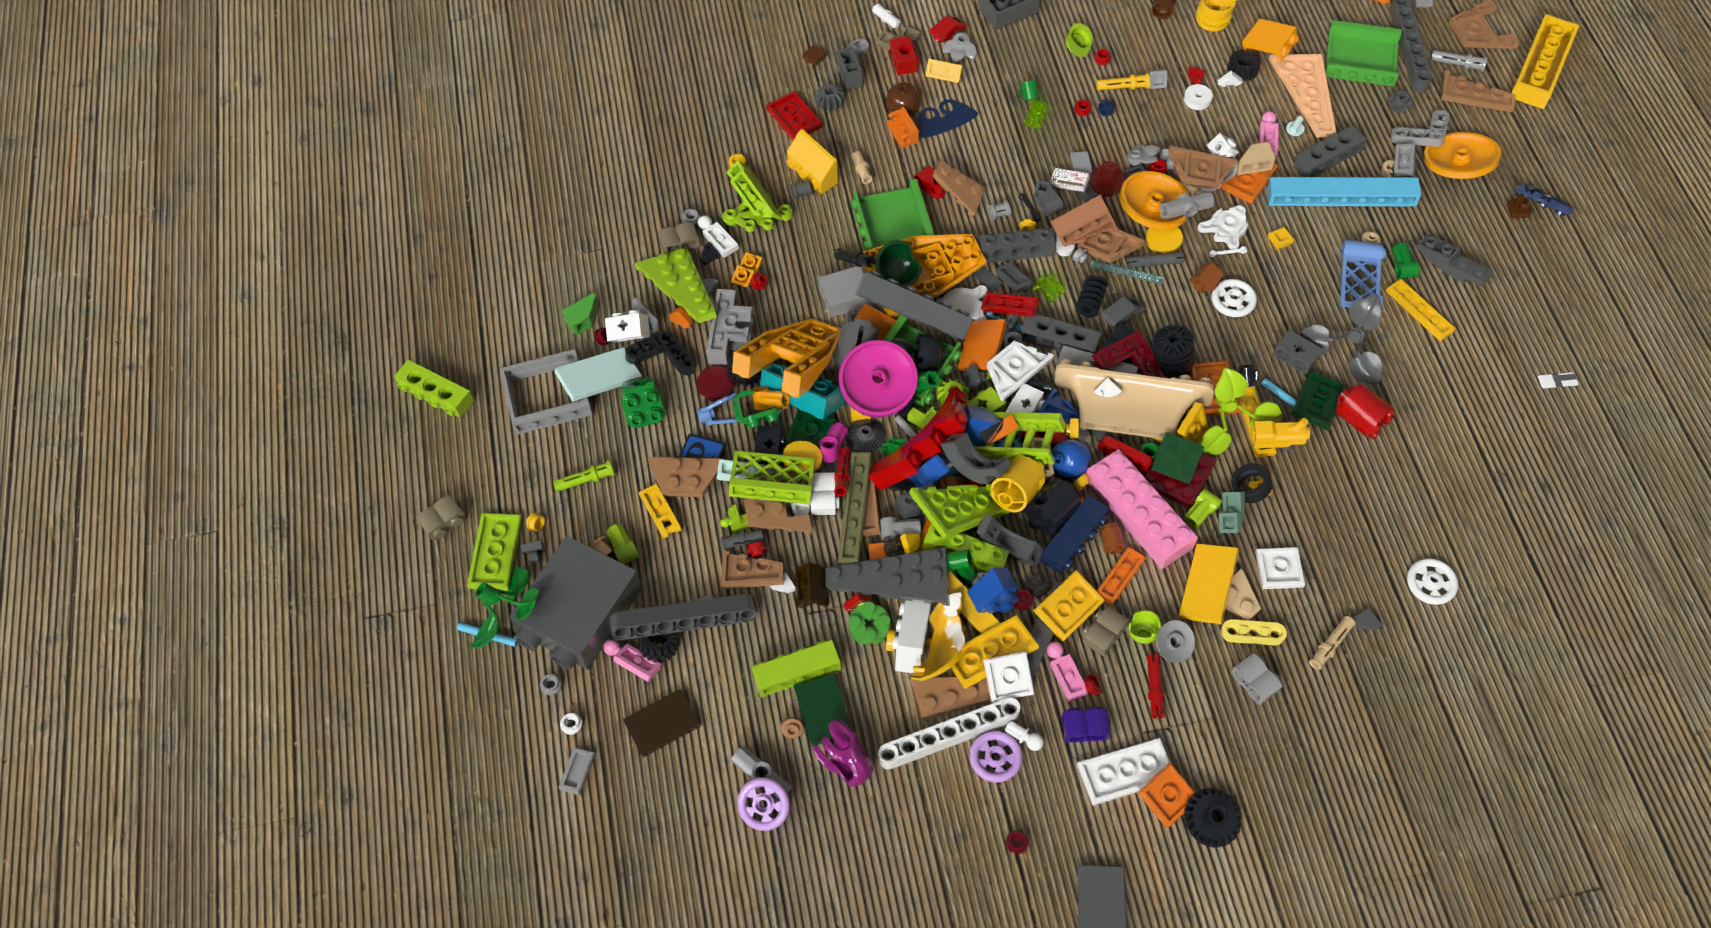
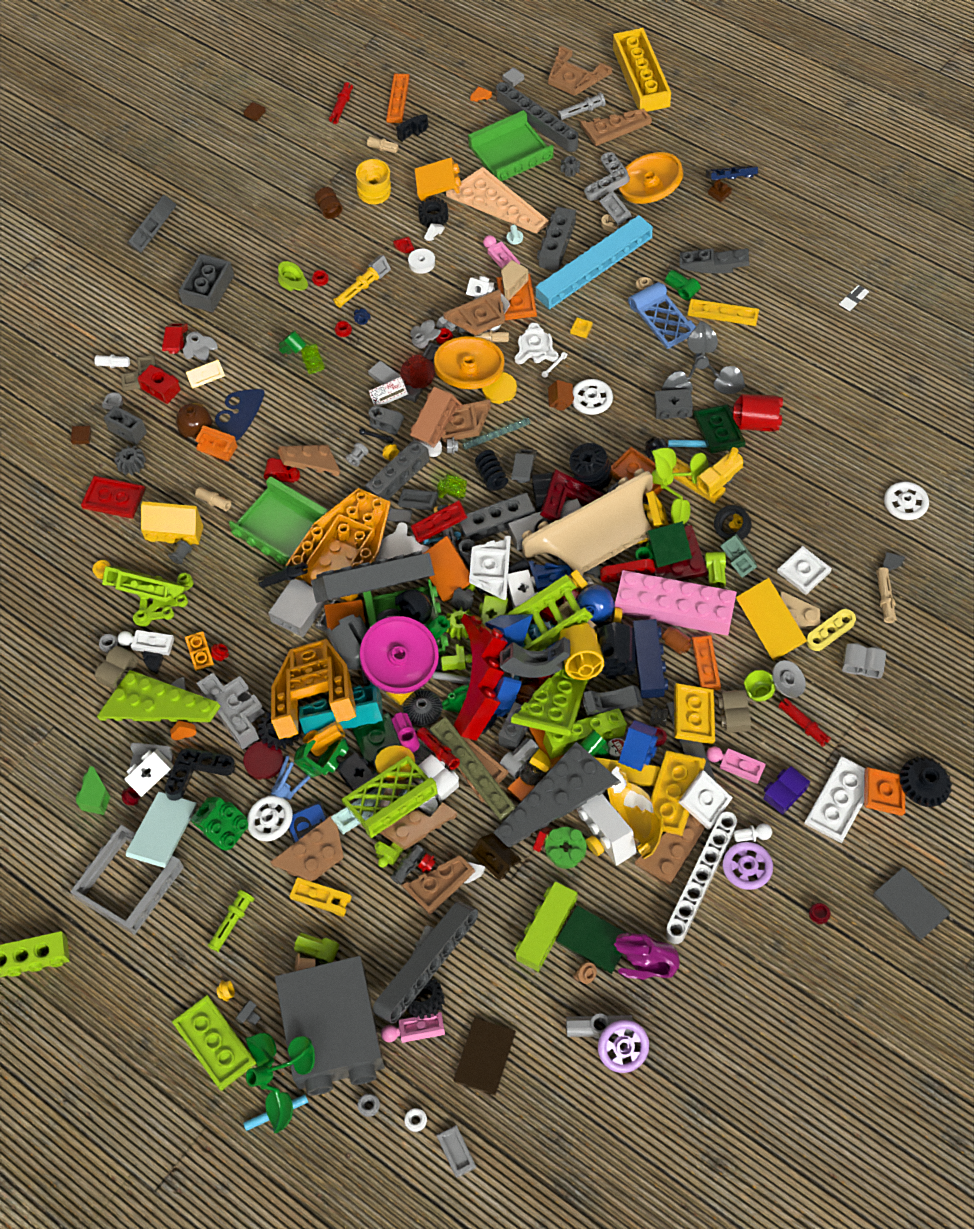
camera: 40 degrees left, 0 degrees up
dark tan brick [416,495,466,540] -> none
dark green cylinder [875,240,922,288] -> none
sticker [979,415,1018,445] -> none
red tile [1085,673,1103,696] -> none
white tile [1094,378,1122,398] -> none
dark grey pin [1127,252,1184,268] -> none
light grey piece [1159,192,1214,219] -> none
none -> white plate [247,795,293,841]

